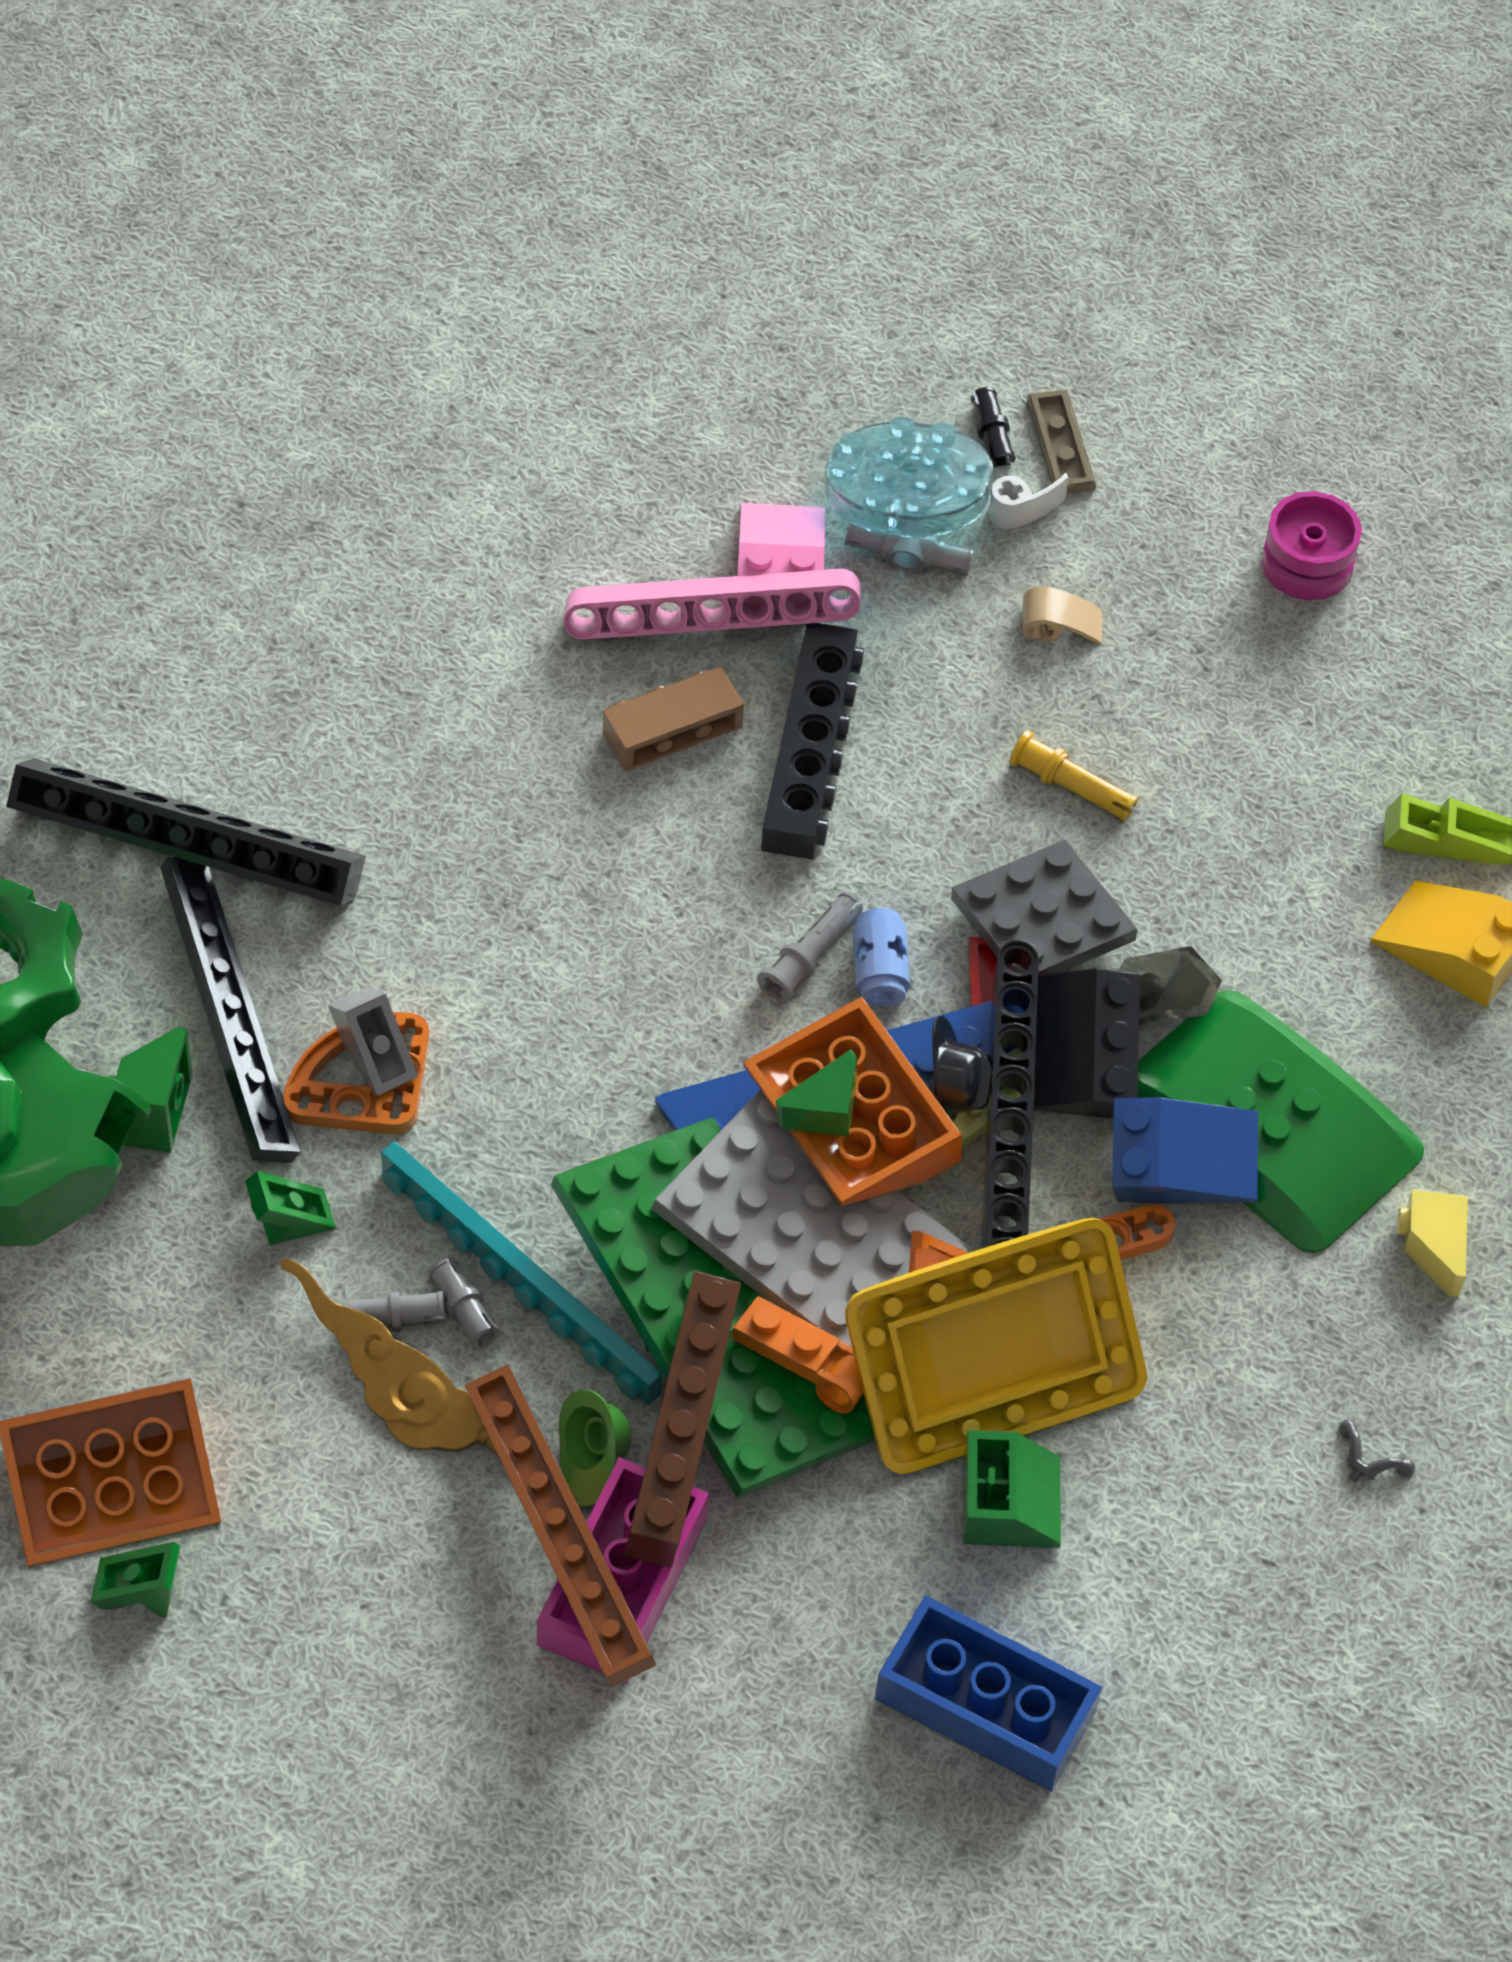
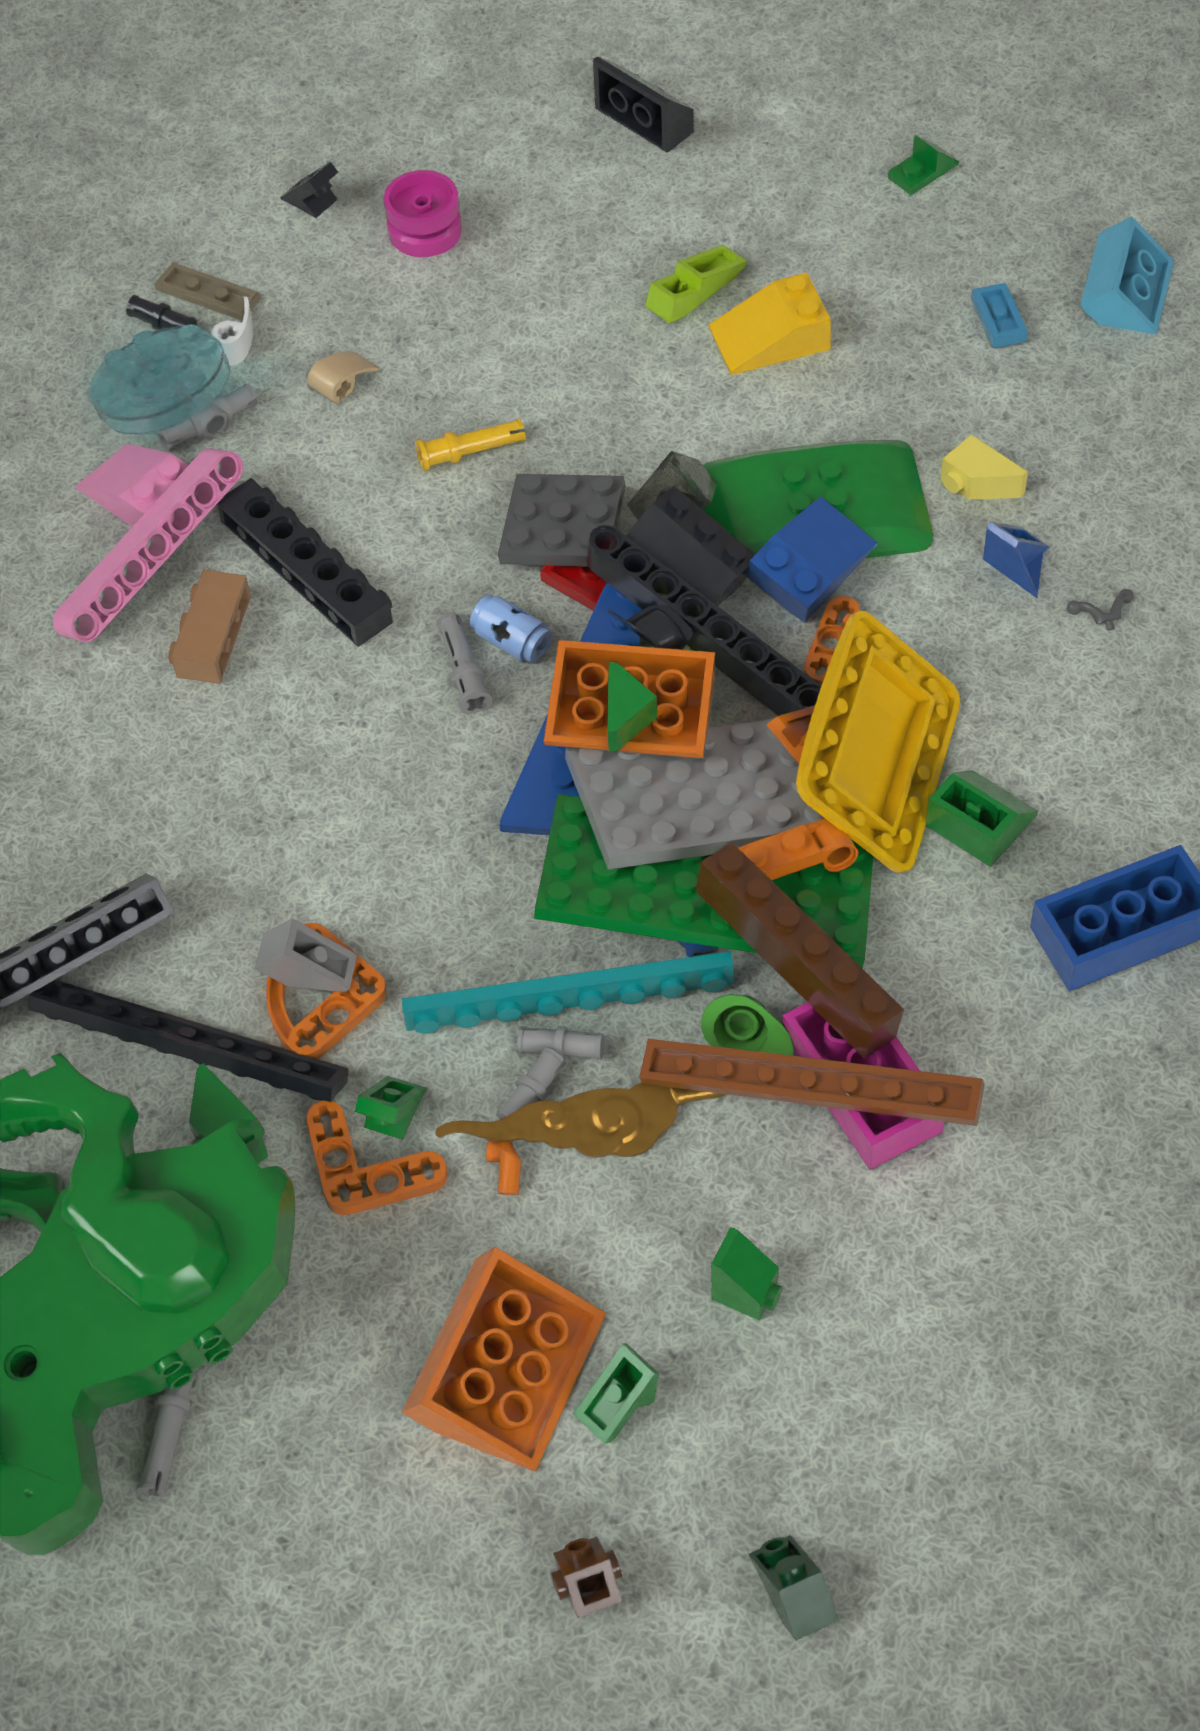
camera: 45 degrees left, 0 degrees up
none -> black slope [280,161,339,218]
none -> orange beam [306,1101,448,1215]
none -> orange arm [486,1140,521,1195]
none -> green slope [711,1227,783,1321]
none -> slope [749,1535,839,1641]
none -> blue slope [983,521,1049,598]

